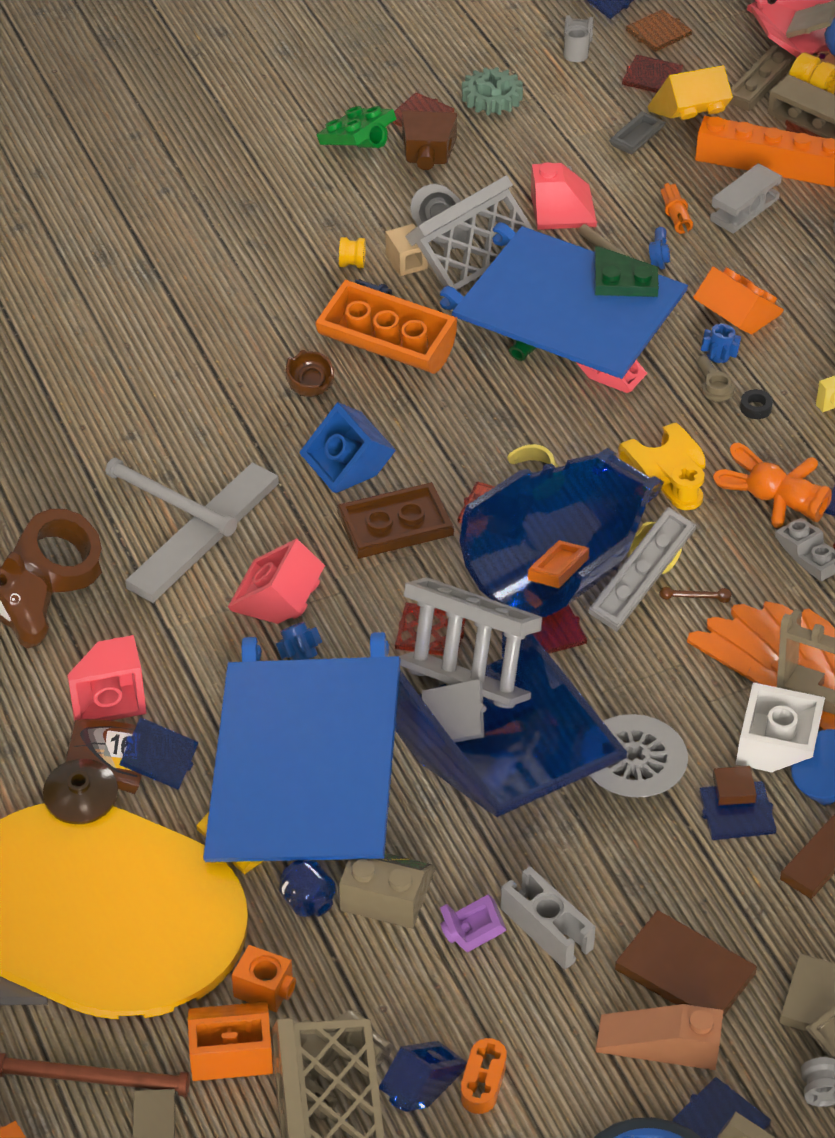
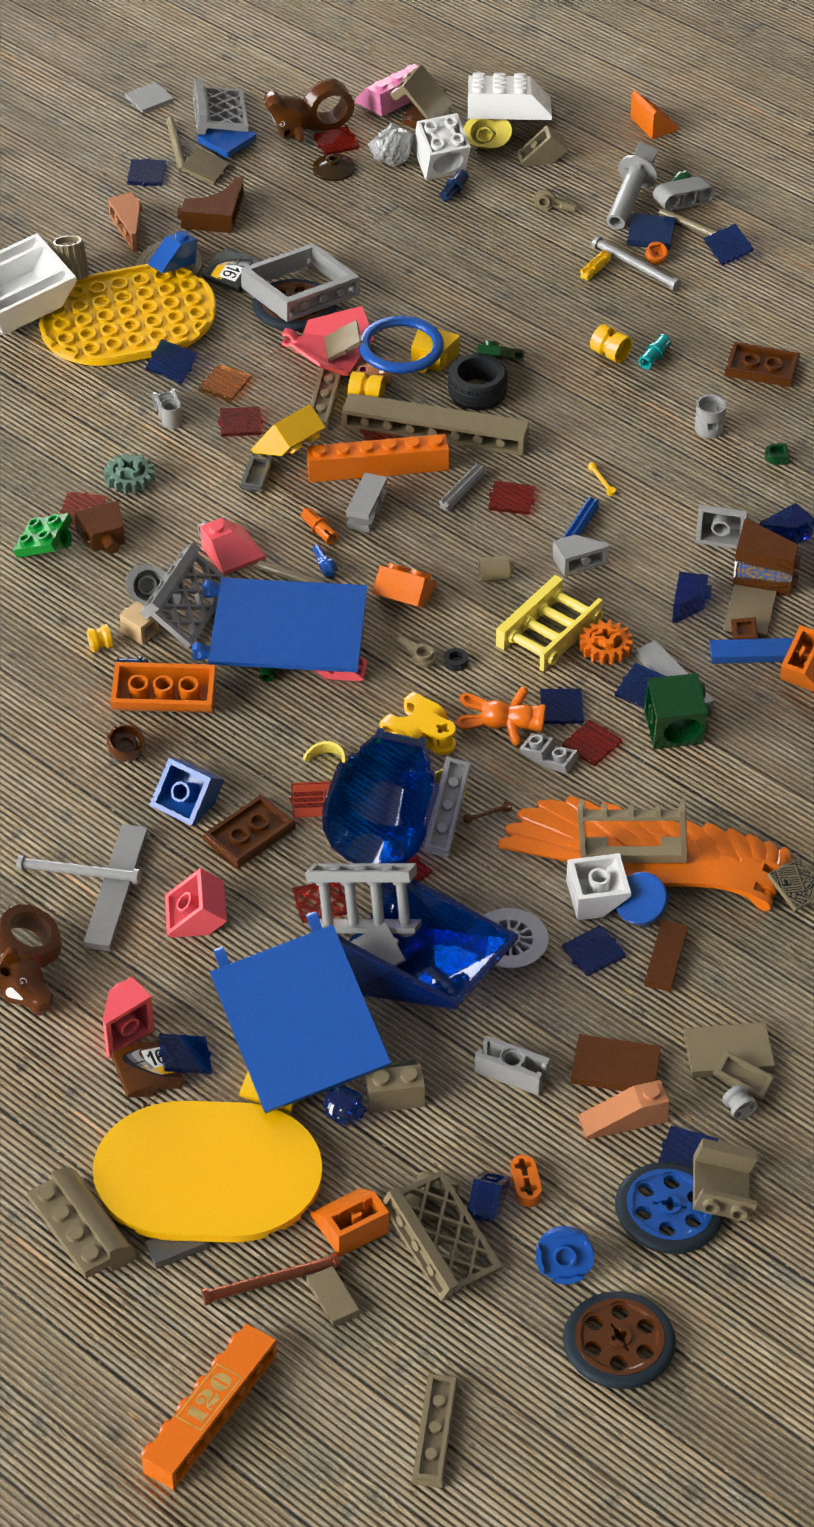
camera: 25 degrees left, 0 degrees up
dark brown dish [43,759,118,824] -> none
orange brick [232,945,296,1013] -> none
blue gear [275,621,322,660] -> none
medium lavender bracket [440,894,507,952] -> none
orange tile [528,540,589,588] -> none
dark green wing [595,246,659,297] -> none
blue gear [701,324,741,363] -> none
reddish brown tile [713,766,757,805] -> none

